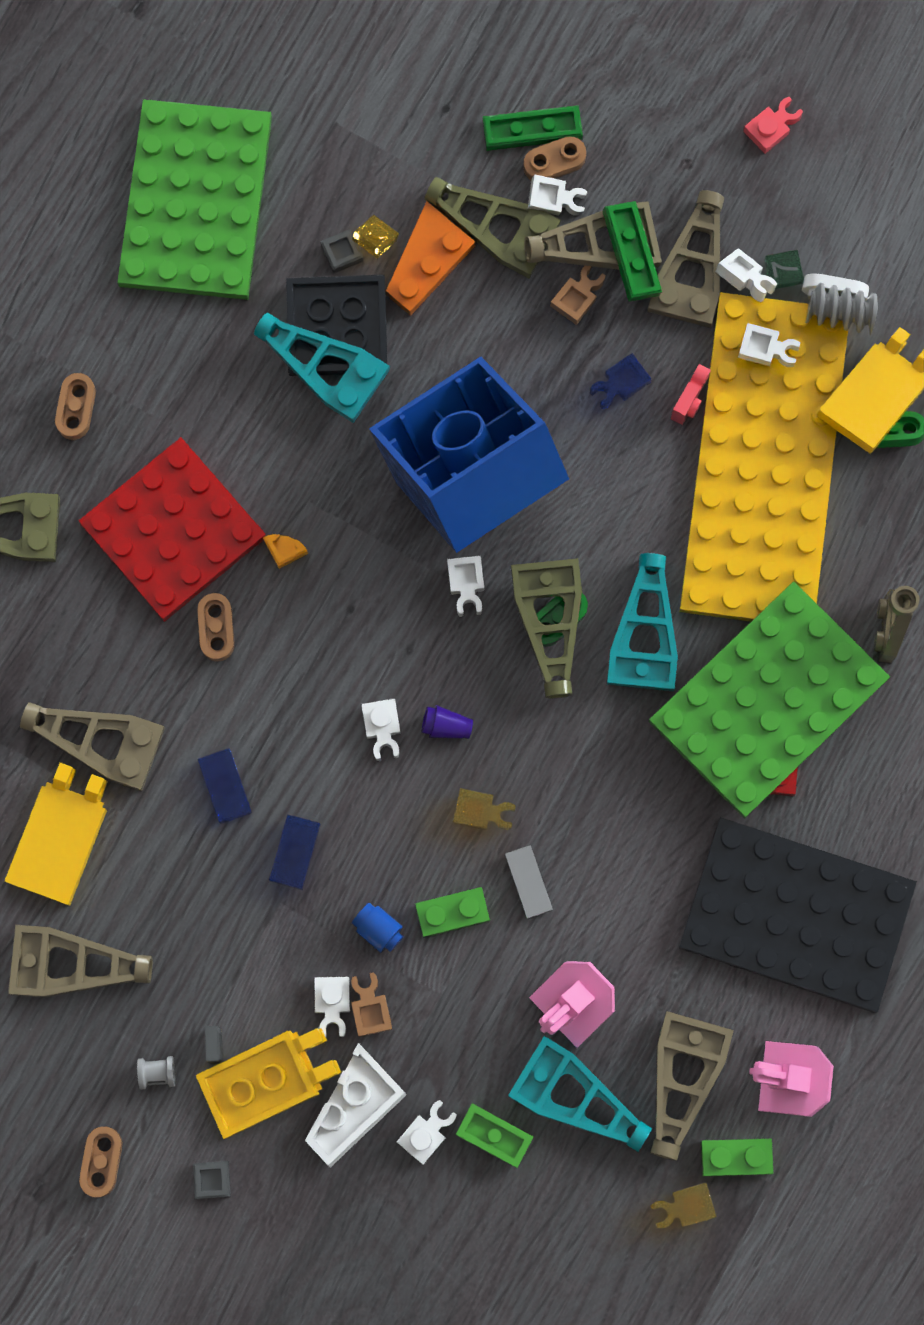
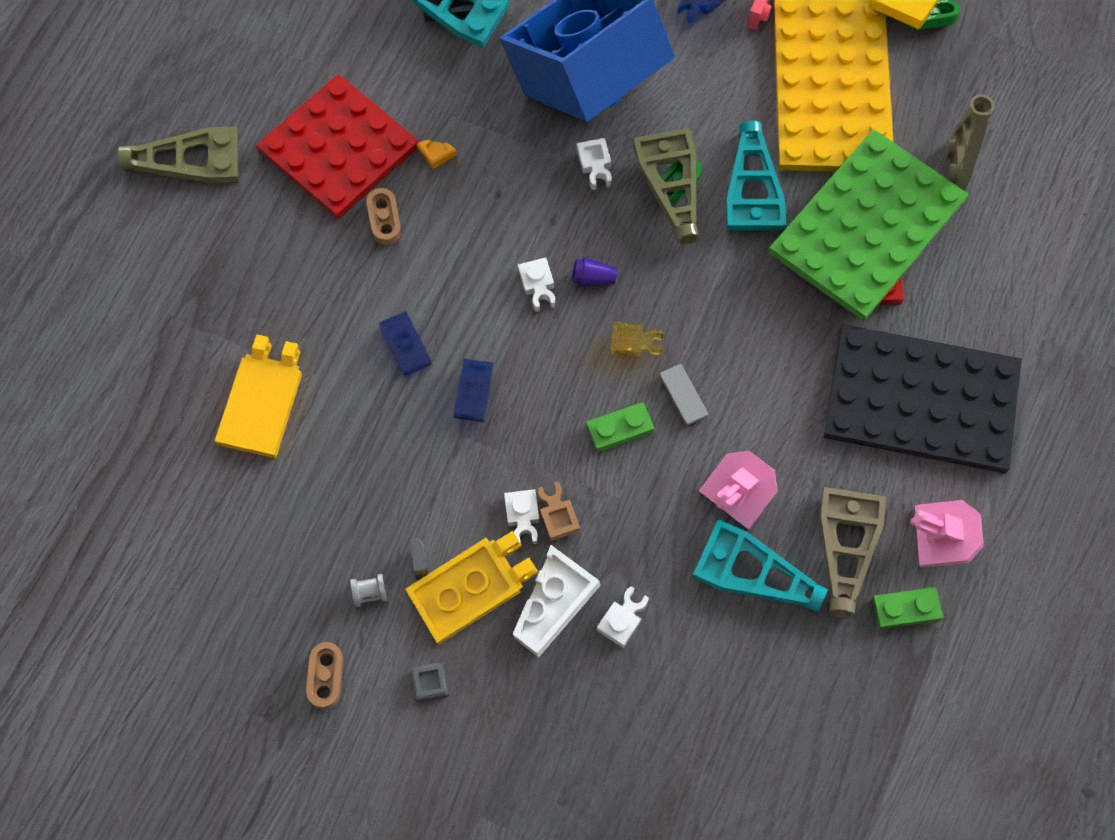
camera: 10 degrees left, 10 degrees down
dark tan plate [8,925,153,997] -> none
dark tan plate [20,702,165,791] -> none
medium nougat plate [55,373,96,440] -> none
blue brick [352,903,404,953] -> none
bright green plate [456,1103,533,1168] -> none
clear yellow plate [650,1183,716,1228] -> none

